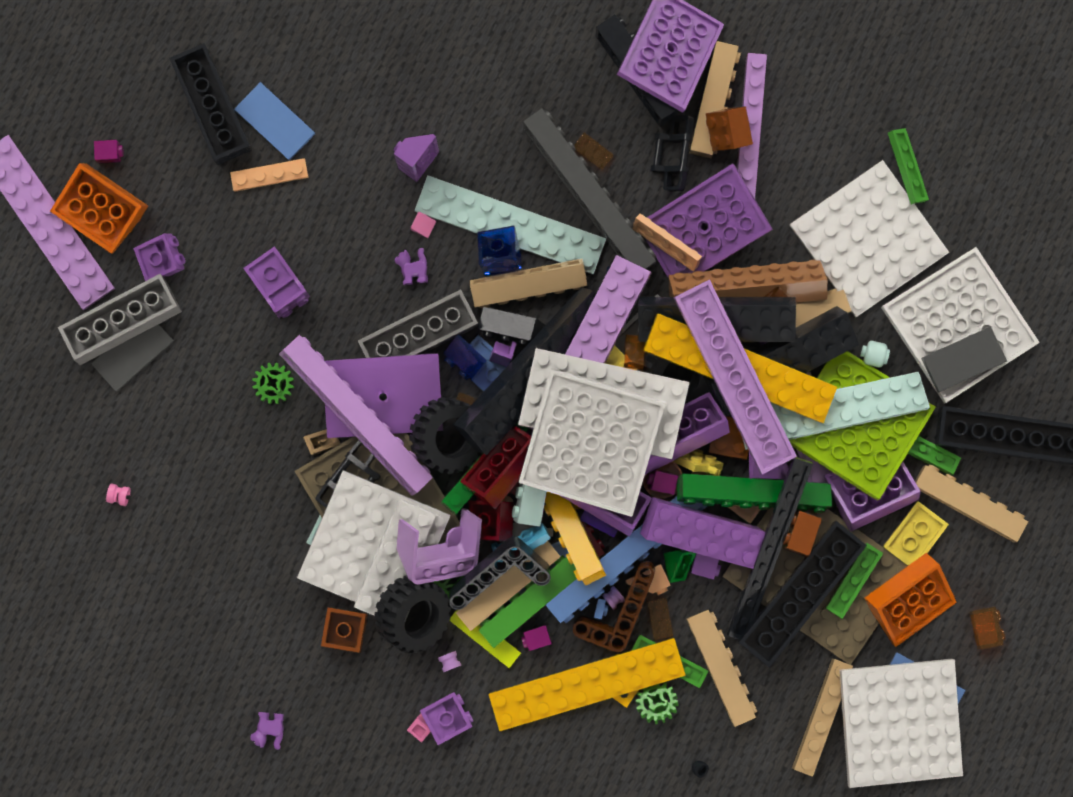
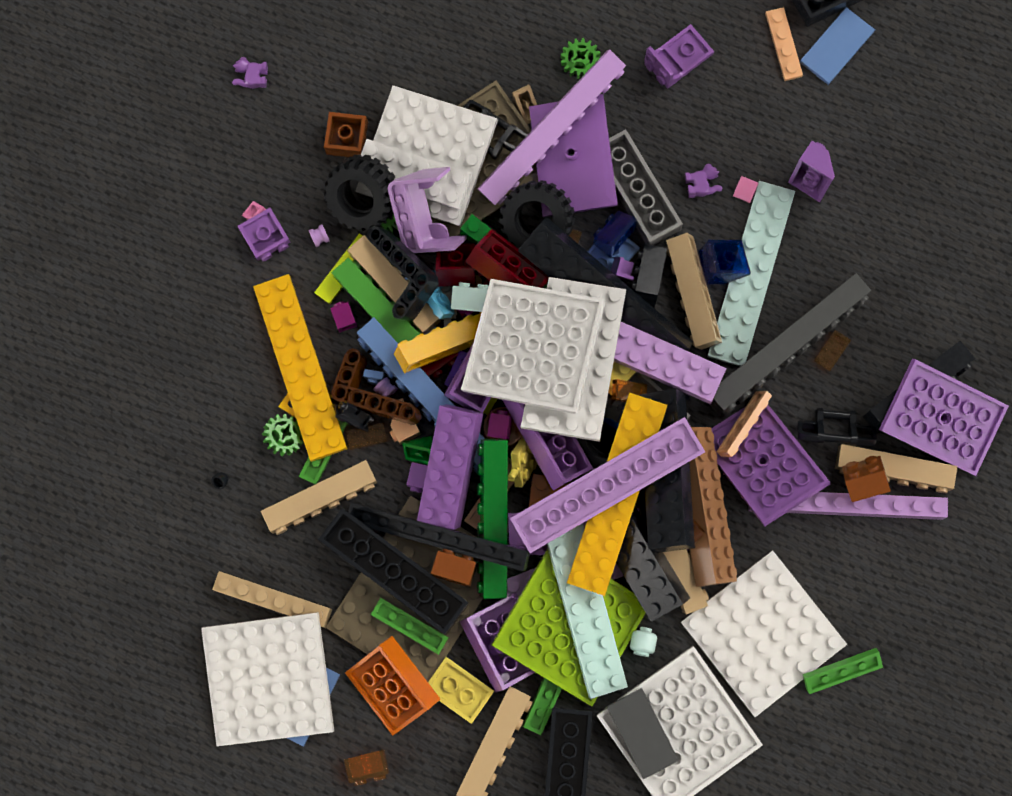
camera: 90 degrees right, 5 degrees down
none -> black hinge [334,401,375,432]

